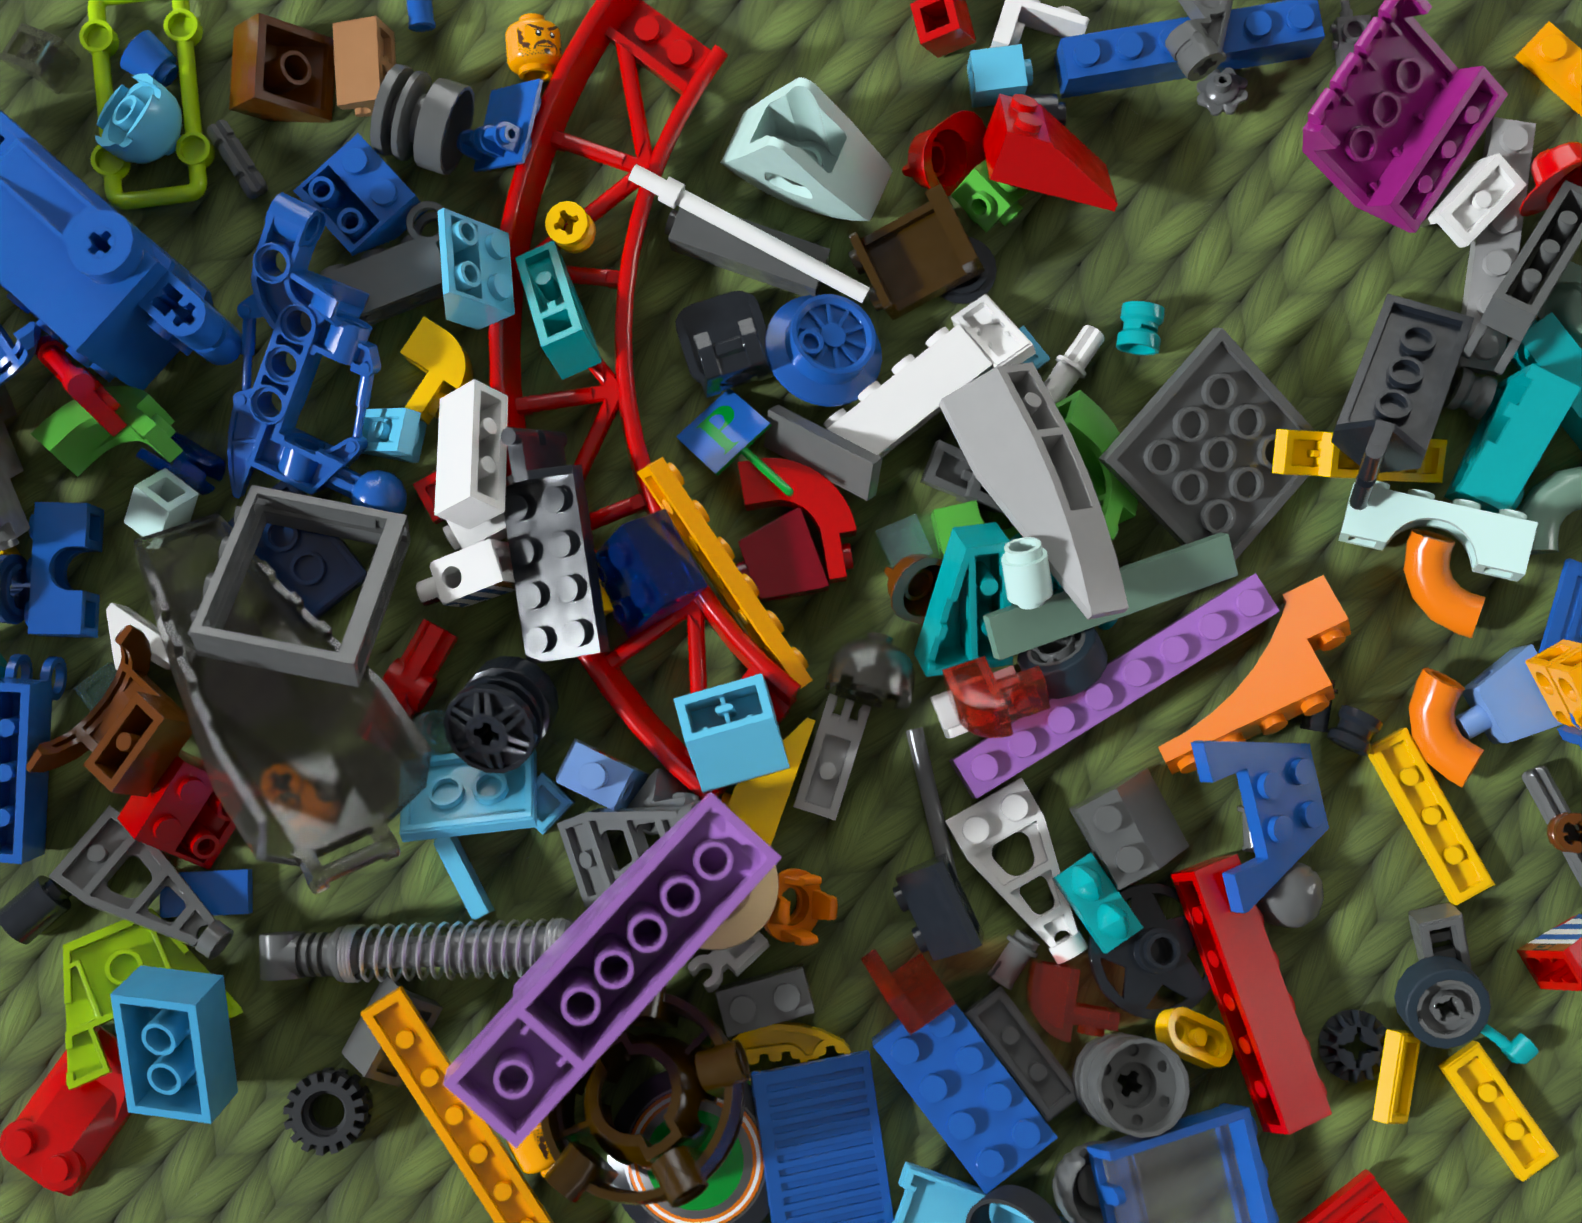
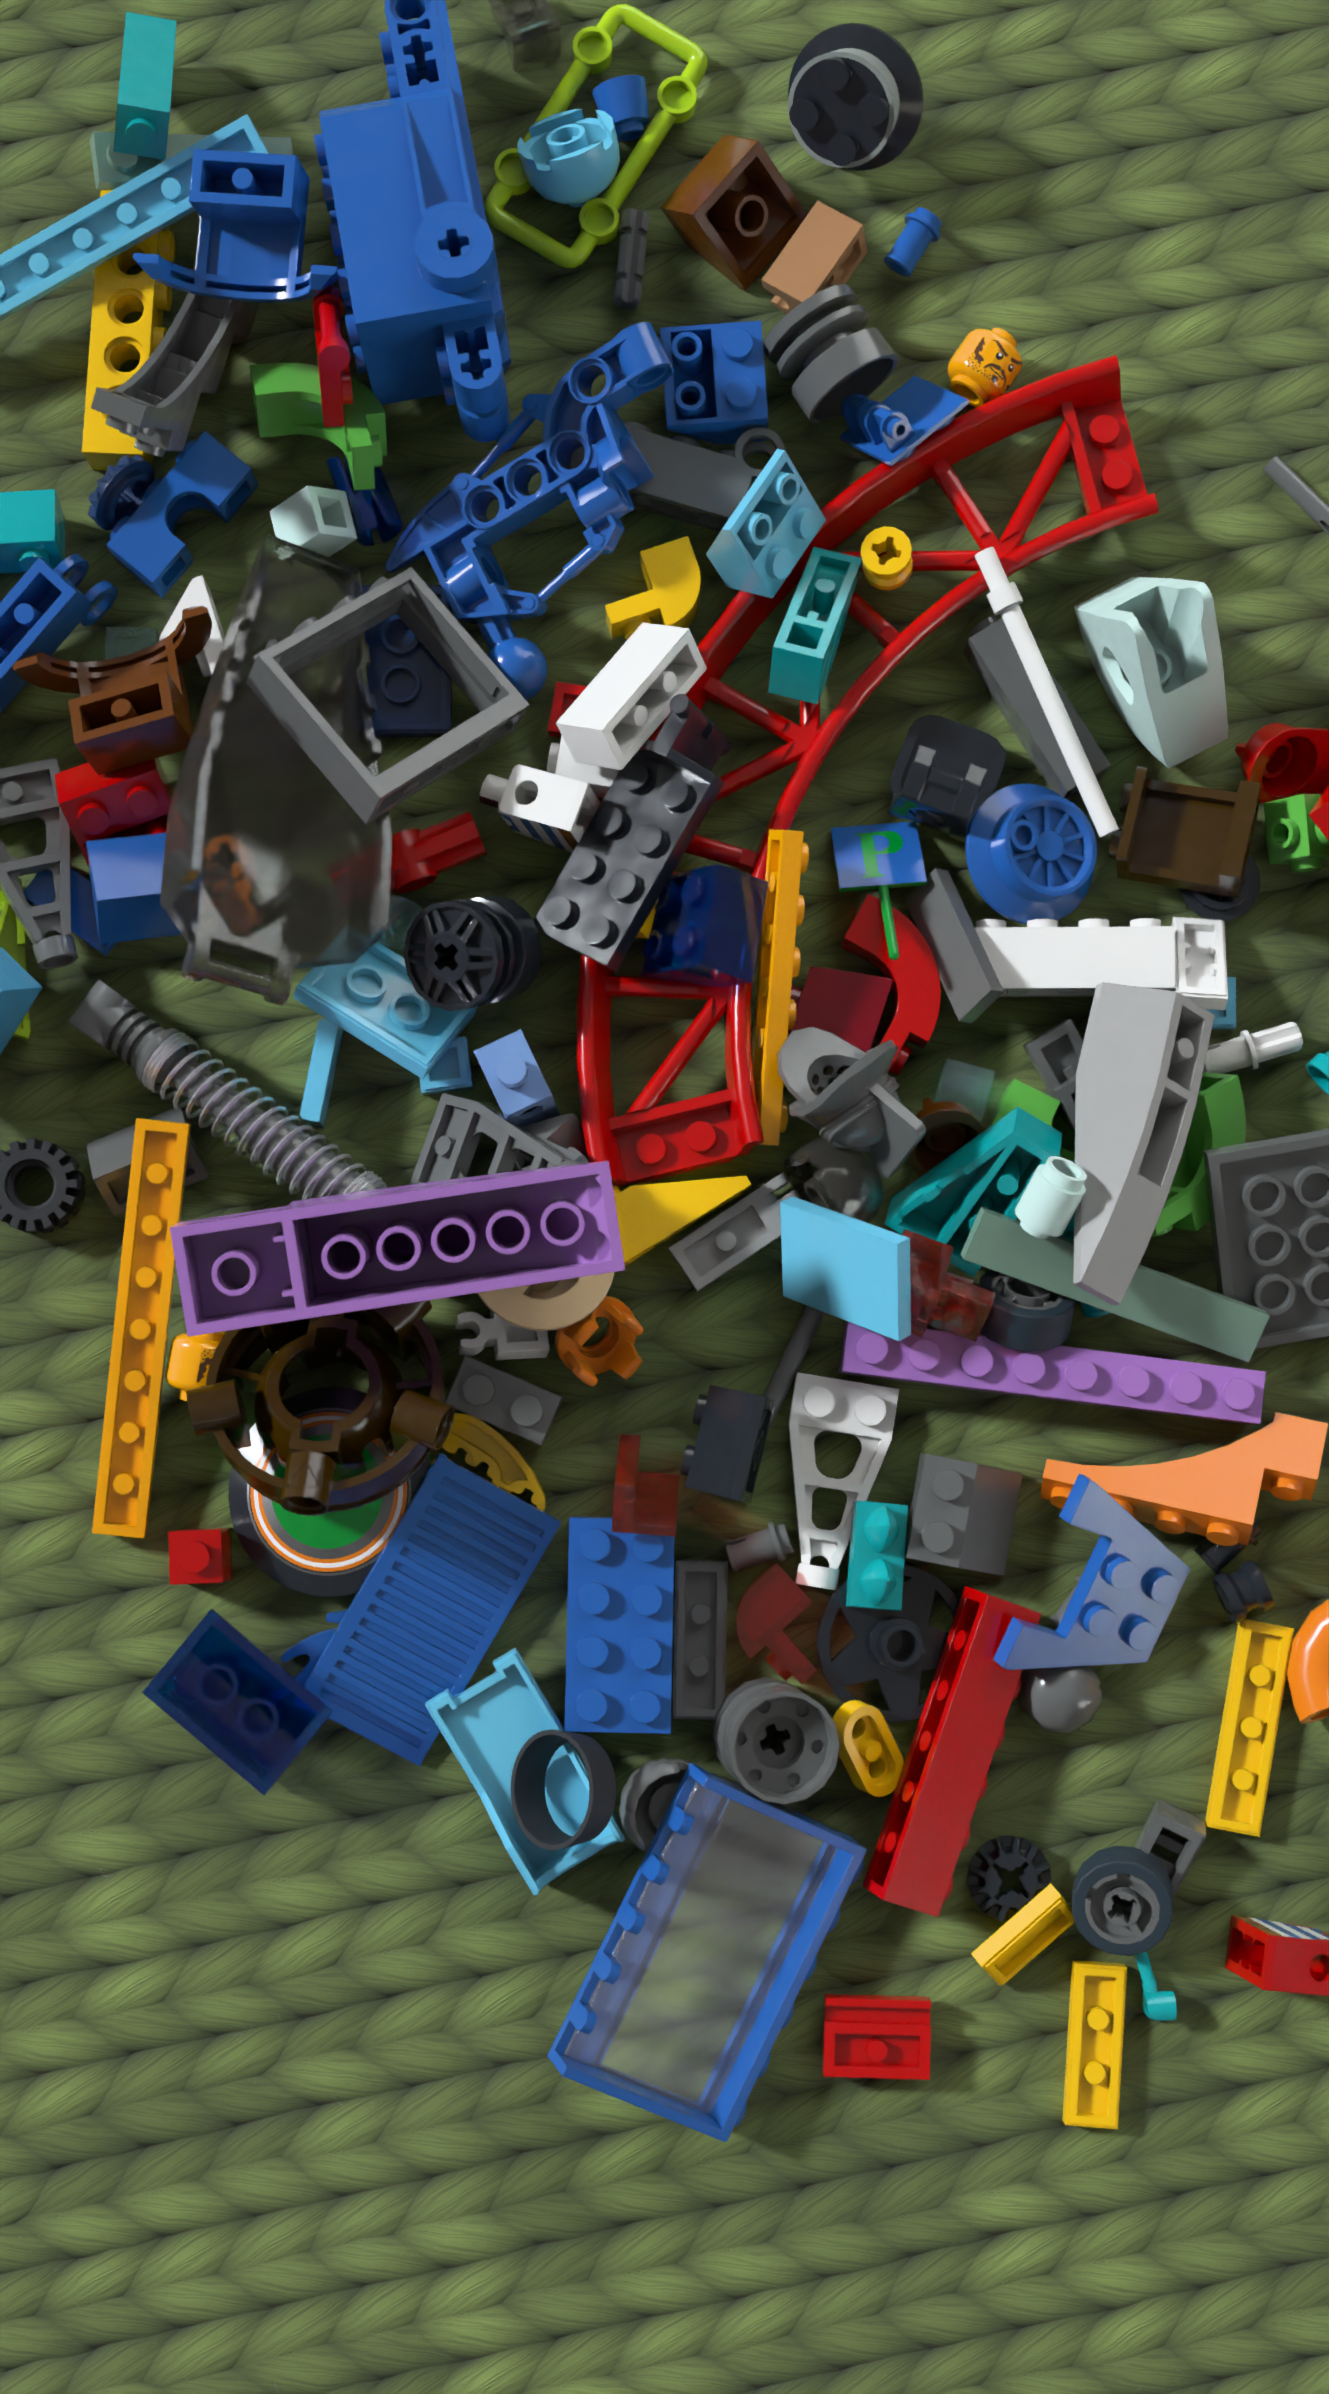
camera: 35 degrees right, 0 degrees up
medium azure slope [362,408,426,463] -> none
medium azure slope [673,673,790,793] -> none
none -> blue slope [86,830,202,944]
none -> dark grey helmet [777,1027,927,1179]
none -> medium azure tile [780,1196,911,1341]

